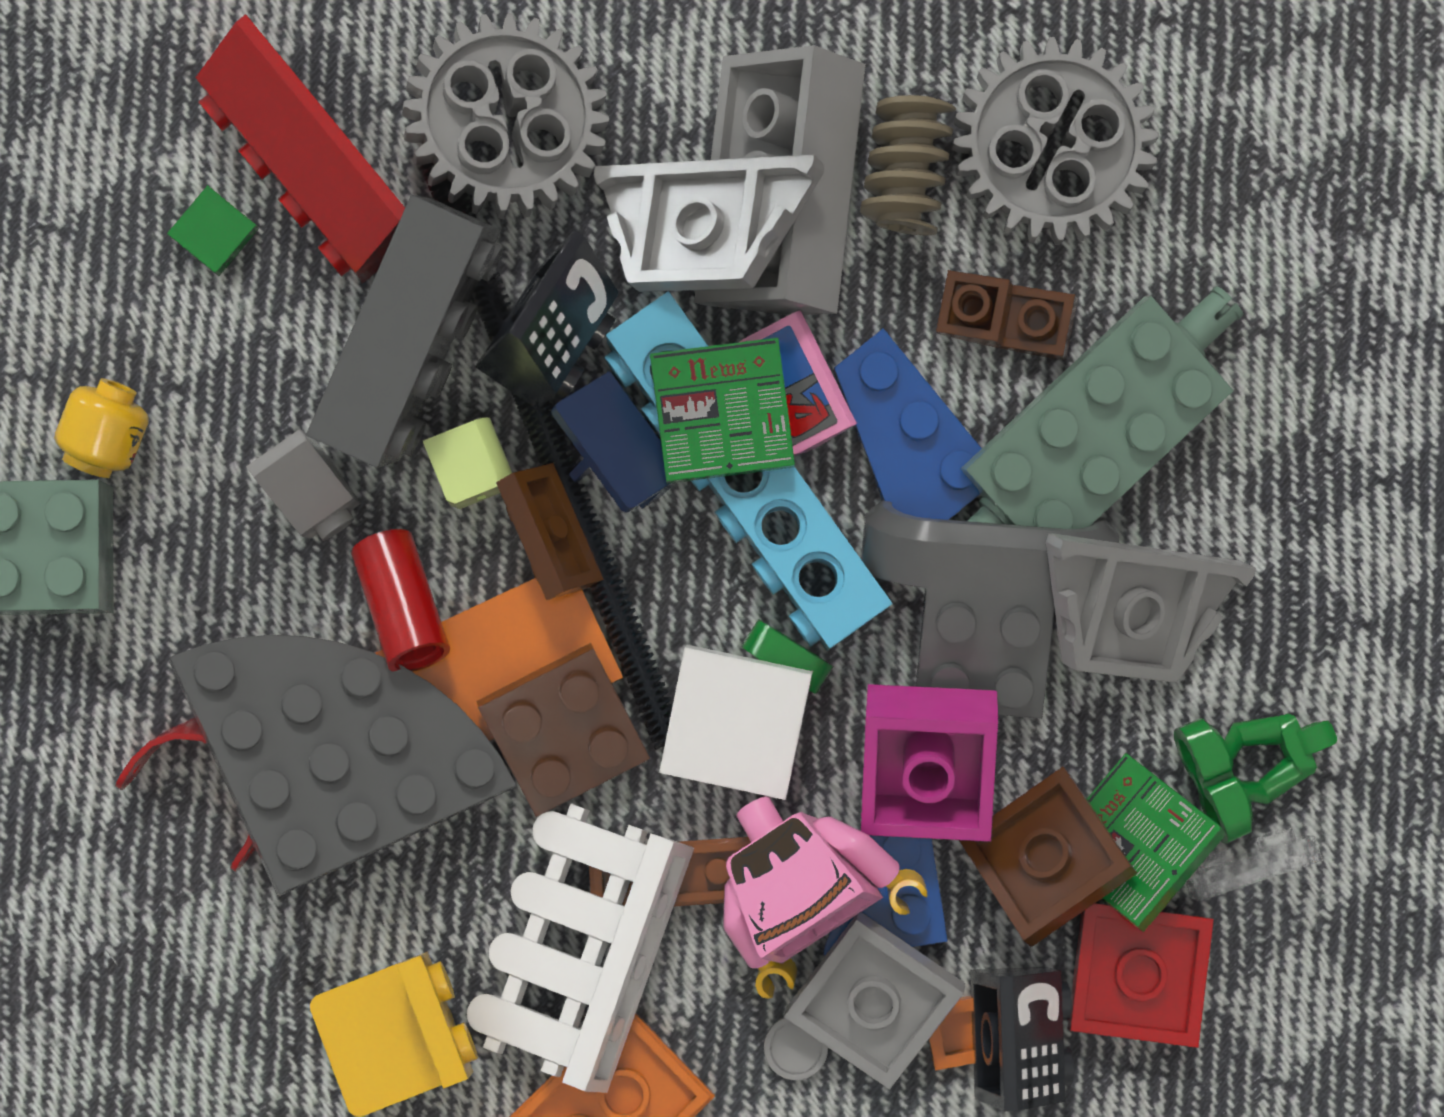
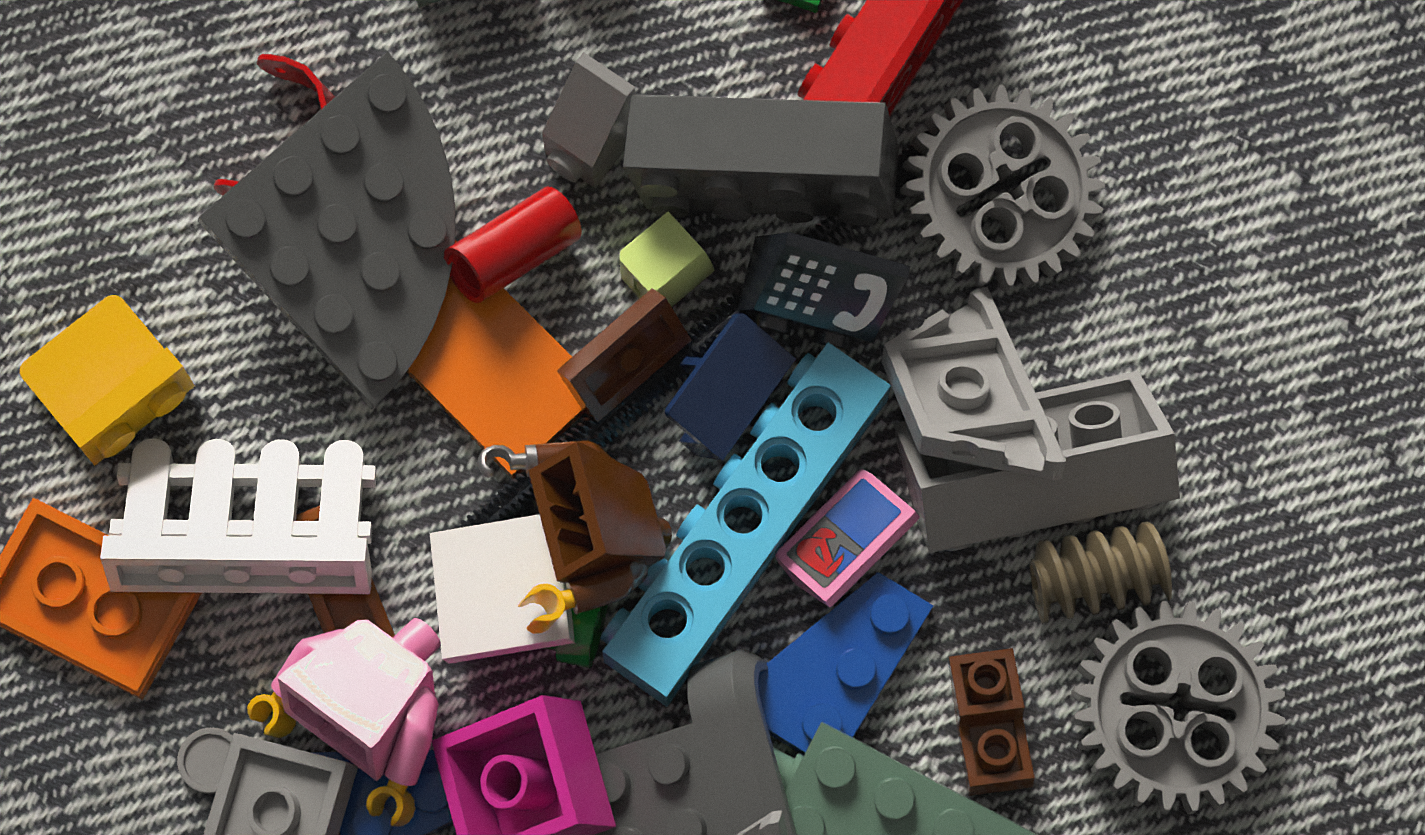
camera: 75 degrees right, 10 degrees down
reddish brown plate [476,643,650,817] -> none
green tile [650,338,795,484] -> none
none -> reddish brown torso [477,441,672,634]

